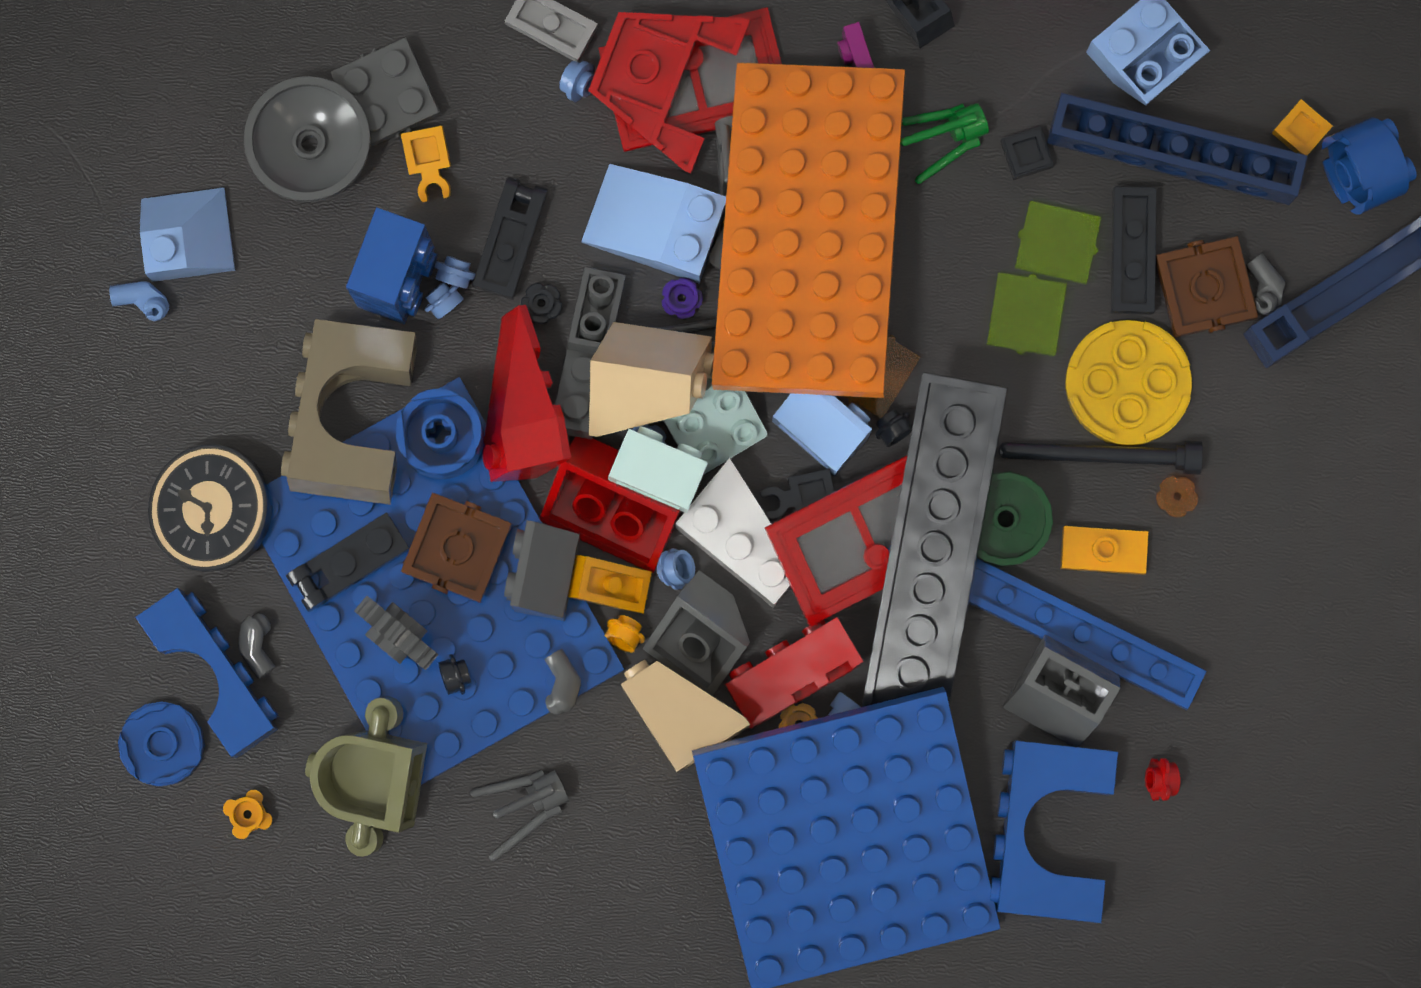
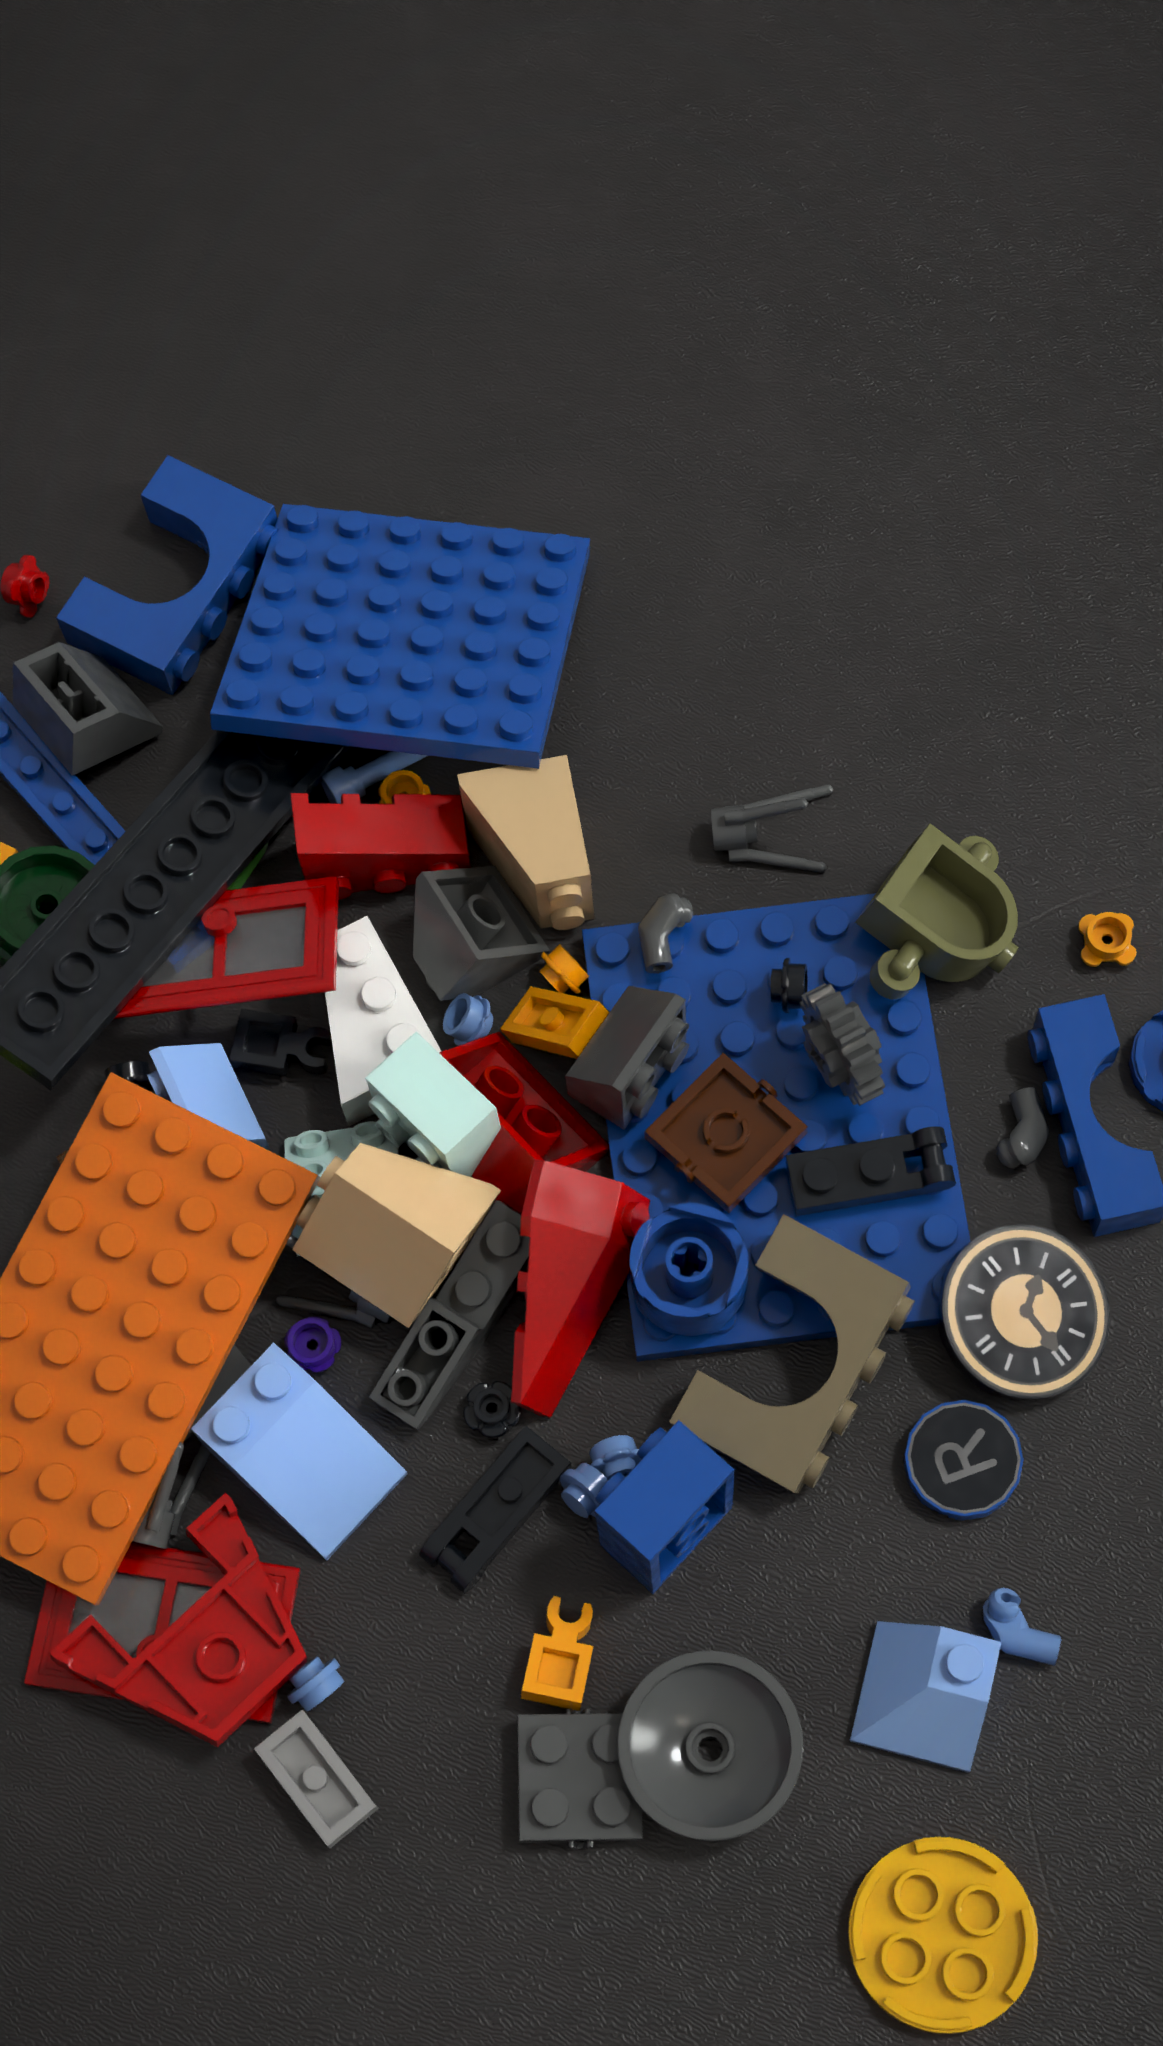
camera: 150 degrees left, 15 degrees down
none -> yellow tile [848,1837,1038,2034]
none -> black tile [903,1400,1024,1521]

